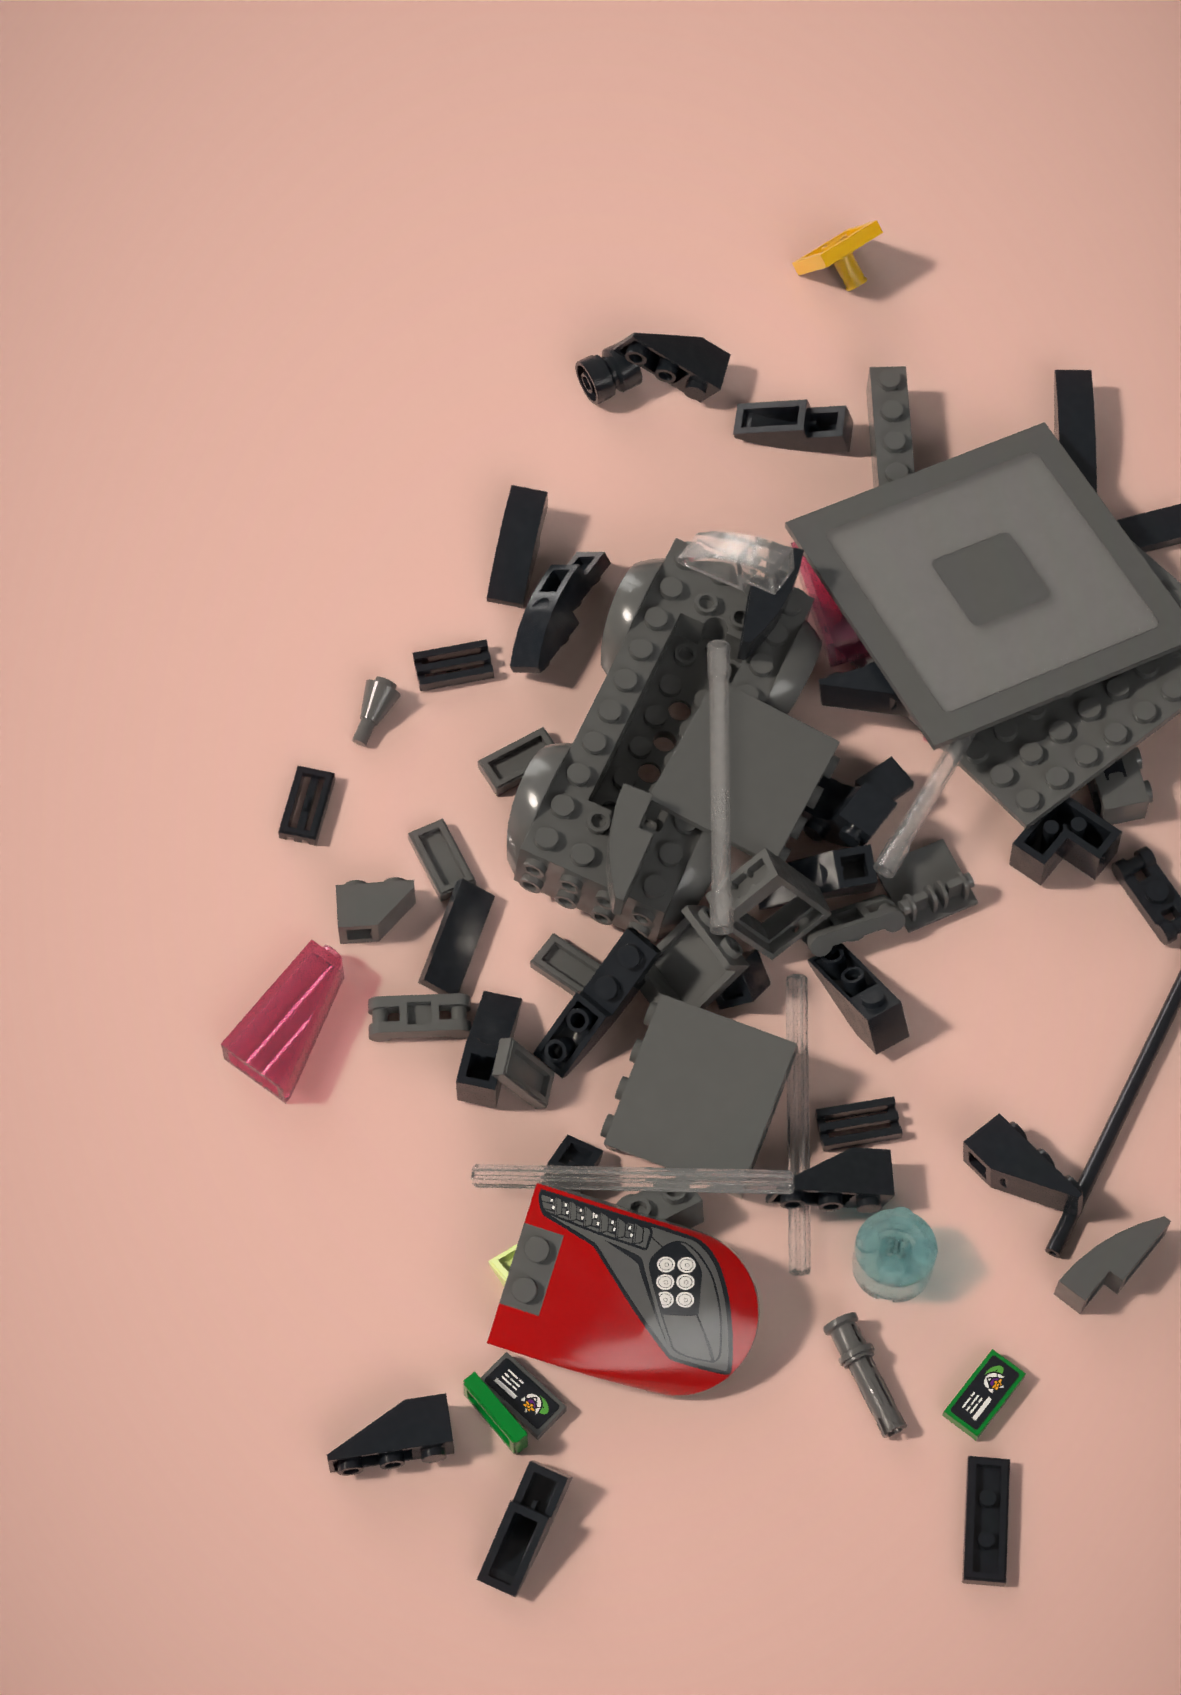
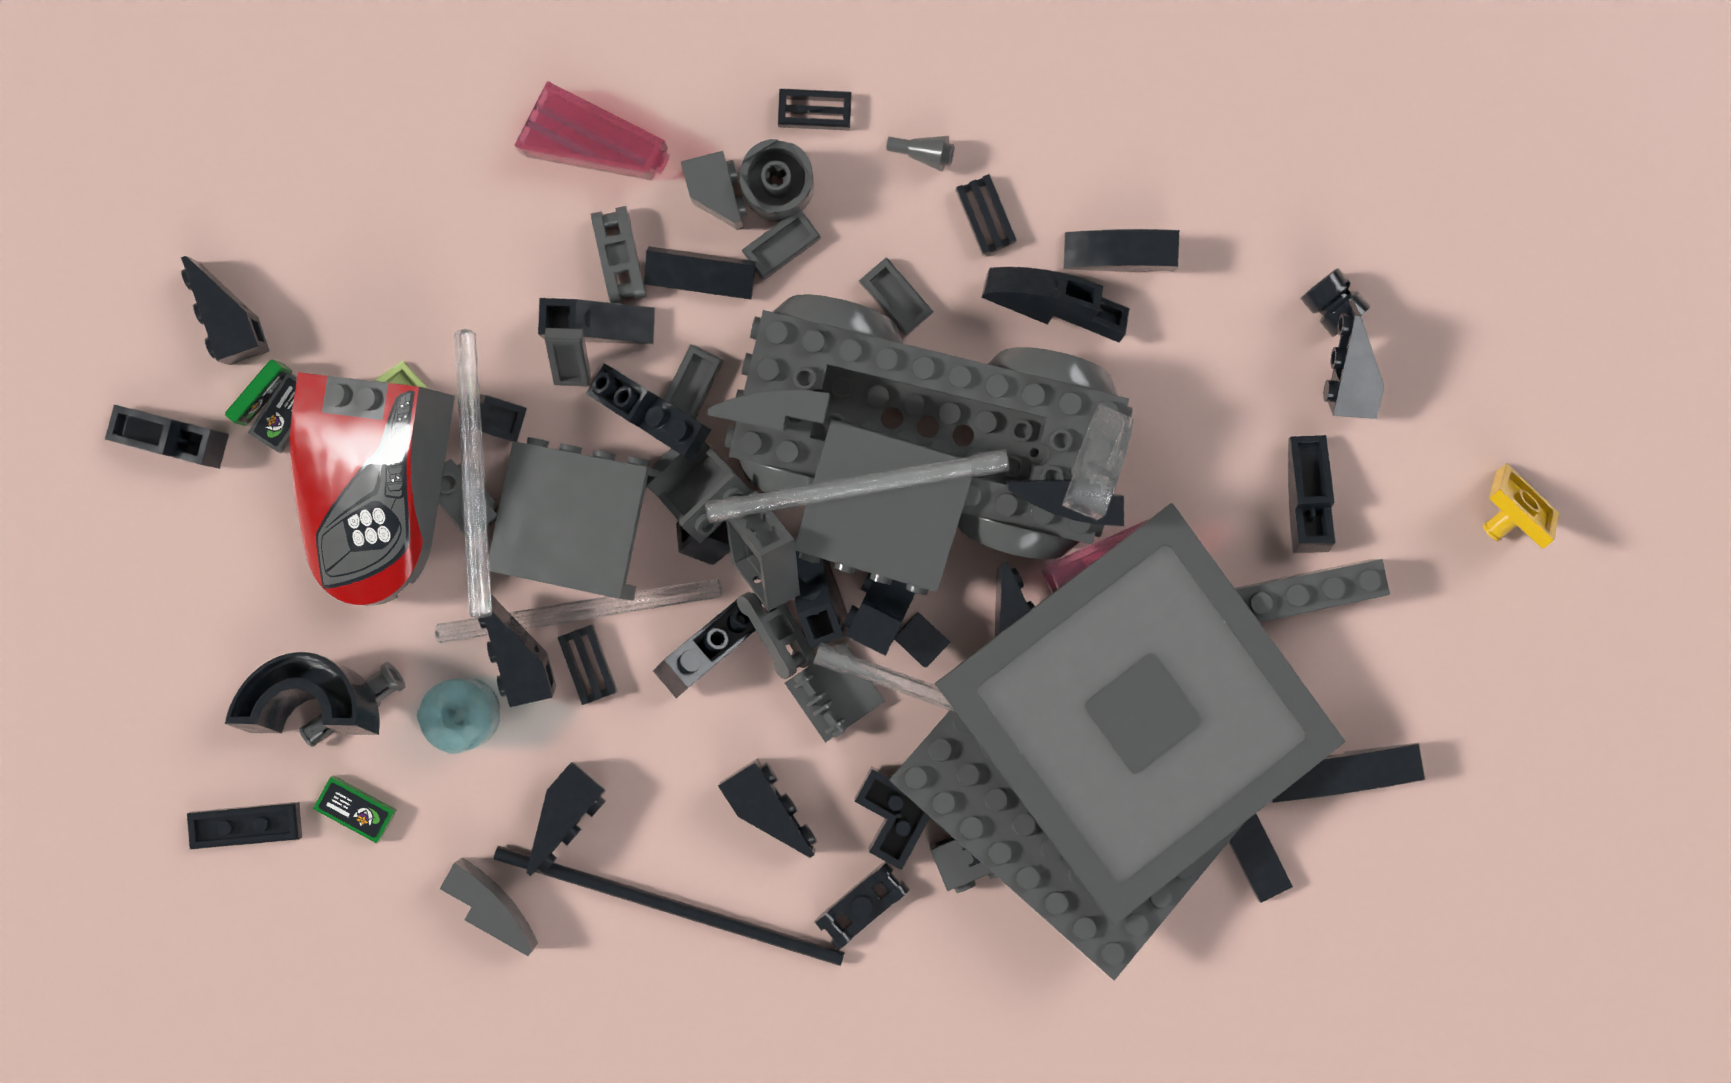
camera: 75 degrees right, 25 degrees up
none -> black brick [225,652,380,735]
none -> black slope [718,759,817,858]
none -> dark grey brick [740,139,814,221]

